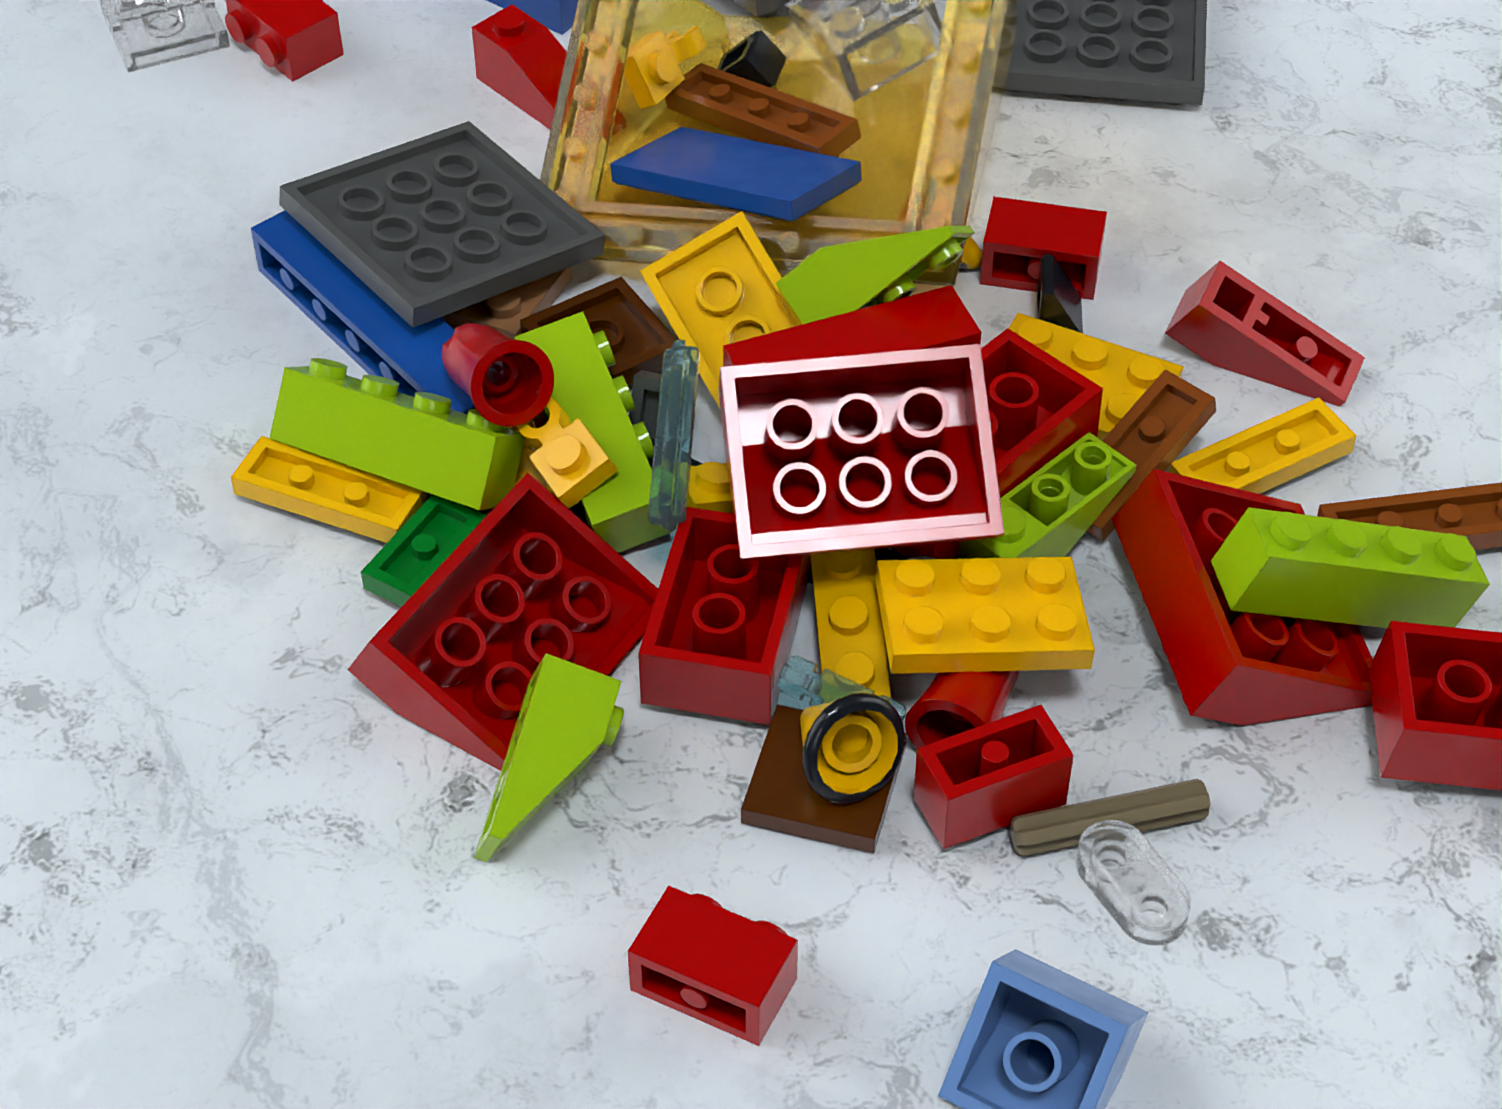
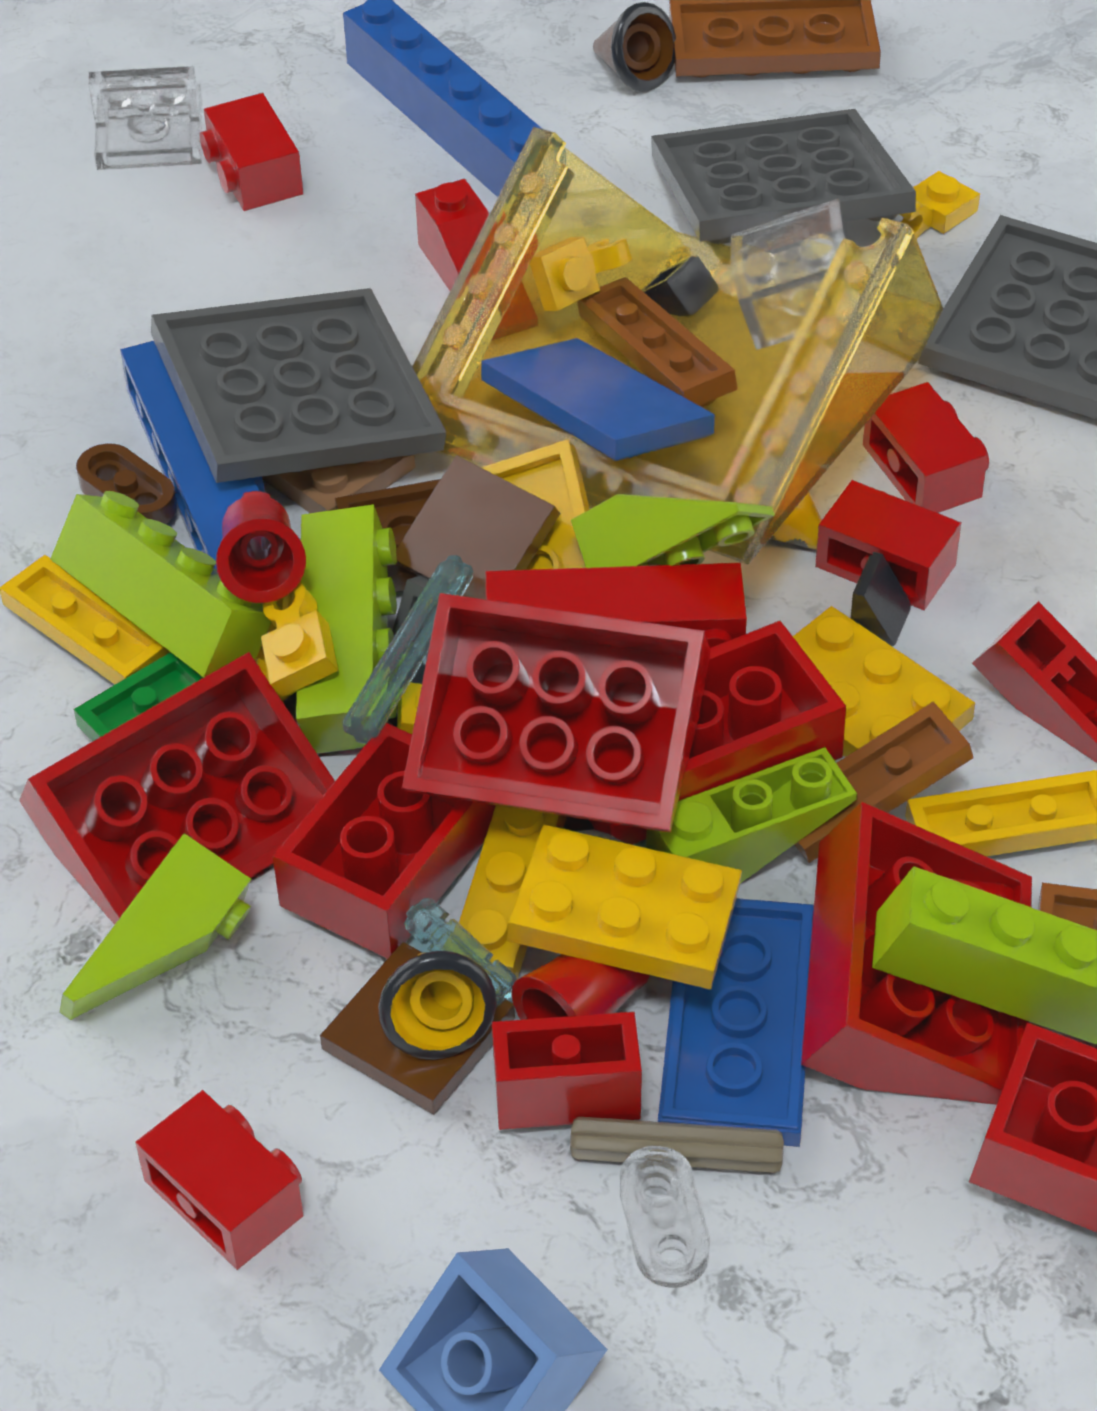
camera: 20 degrees right, 0 degrees up
none -> reddish brown plate [76,443,177,524]
none -> reddish brown tile [396,455,561,600]
none -> blue tile [658,898,814,1147]
none -> red brick [863,382,989,513]

